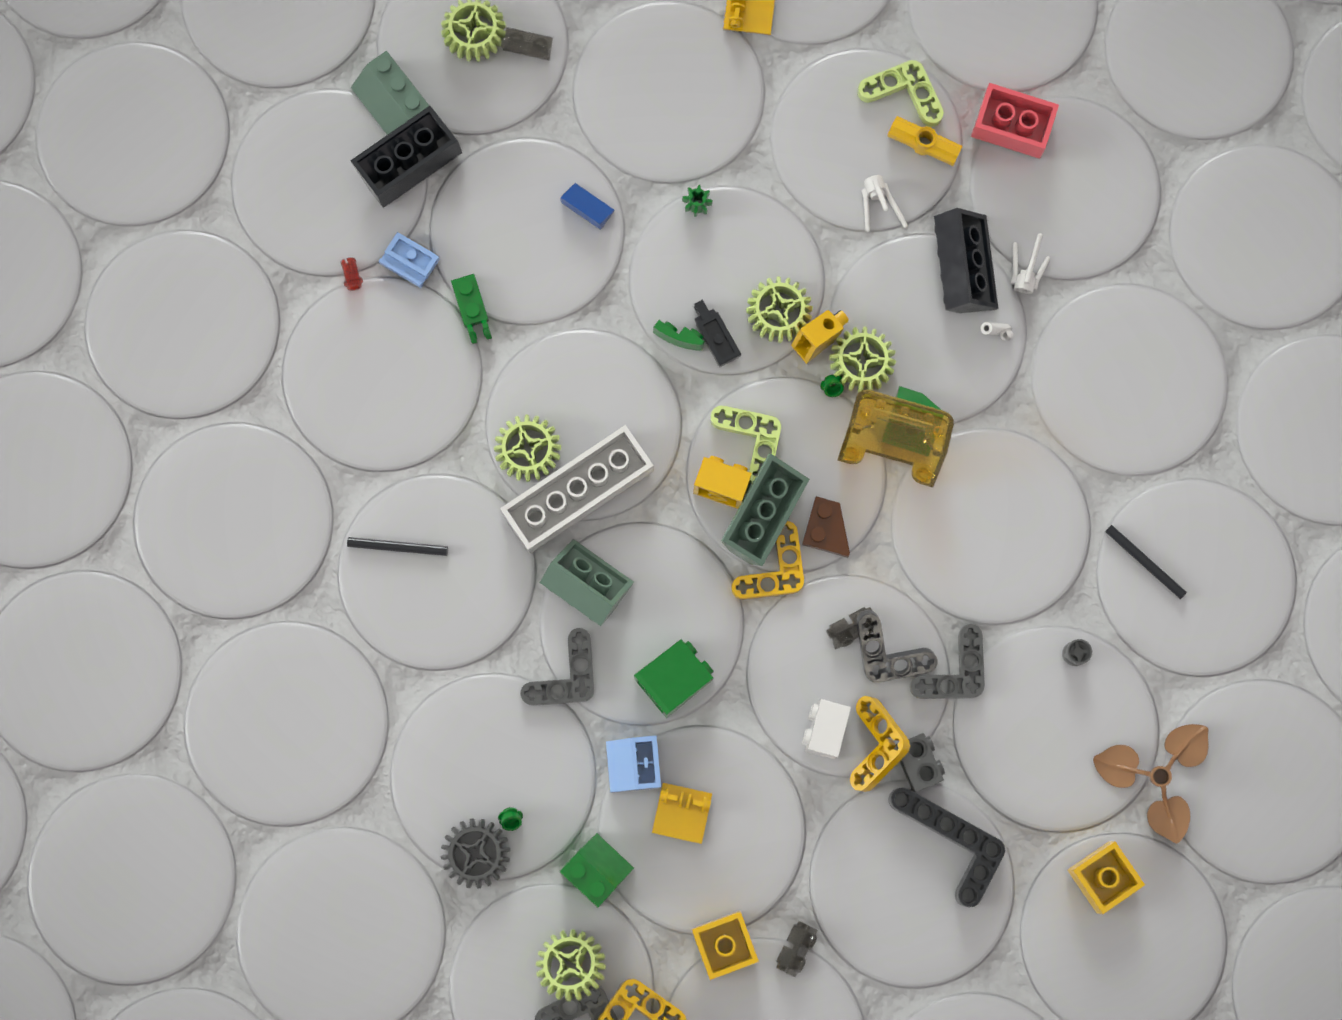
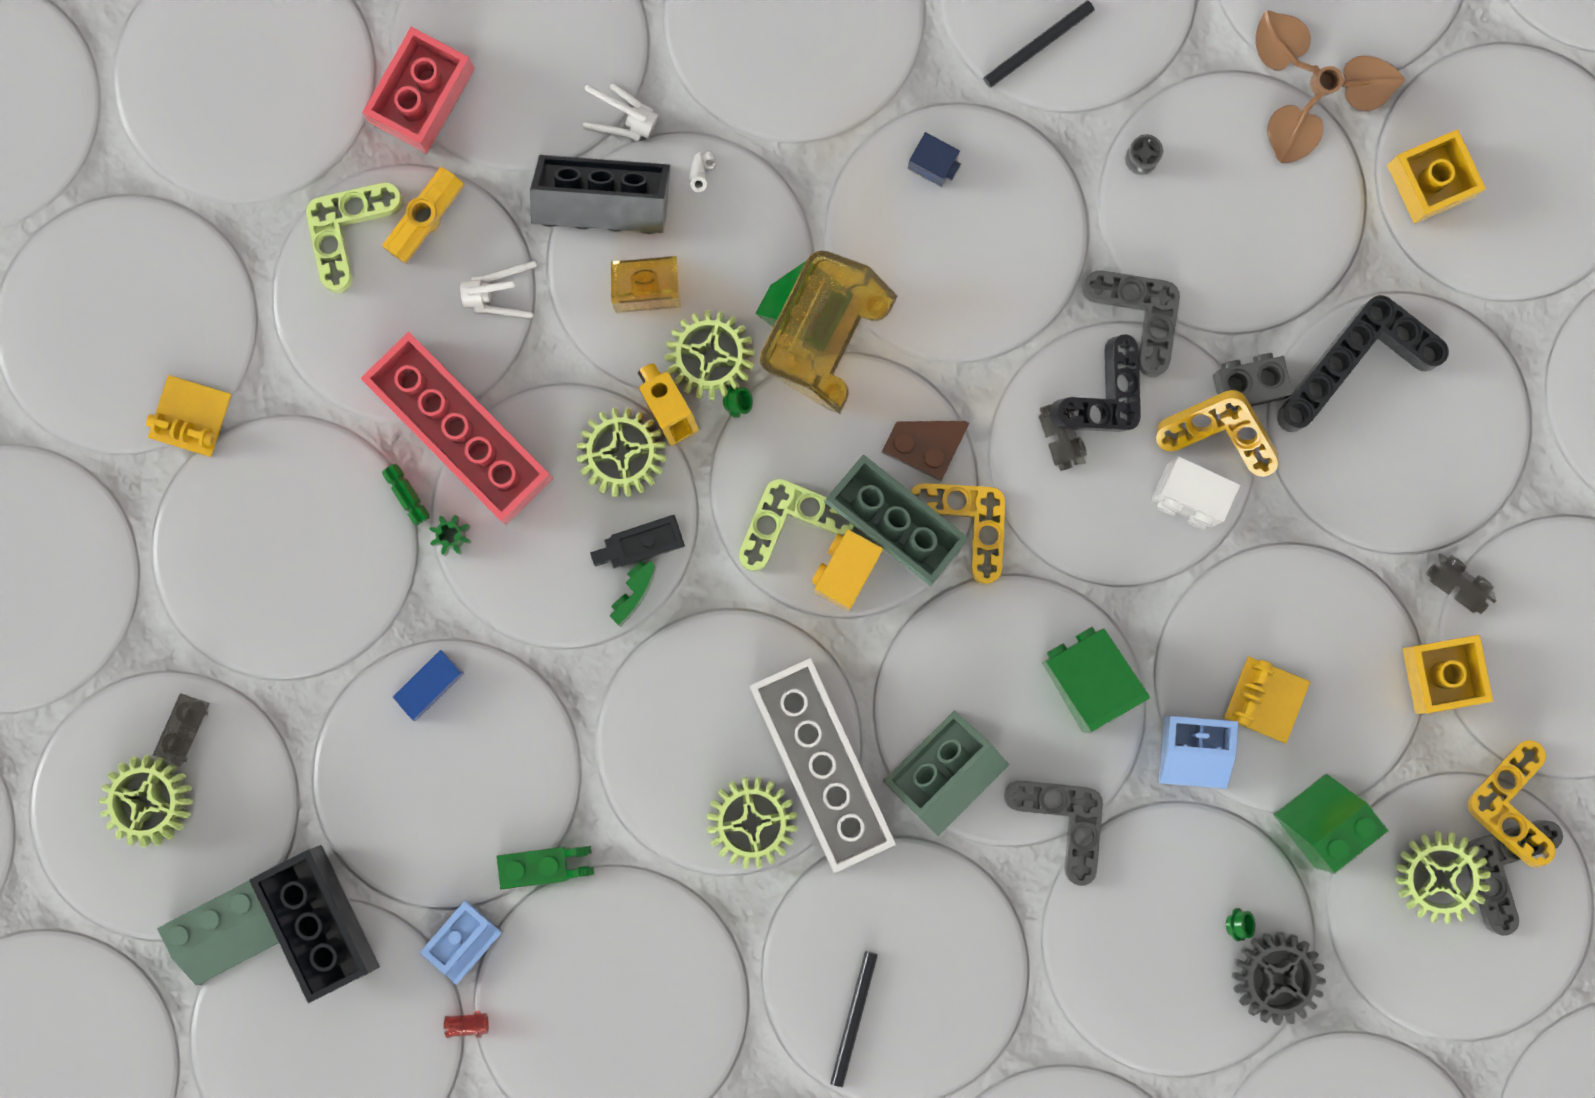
camera: 80 degrees left, 5 degrees up
none -> coral brick [360,332,554,525]
none -> green axle [382,464,430,526]
none -> clear yellow slope [611,256,681,313]
none -> dark blue brick [907,132,962,187]

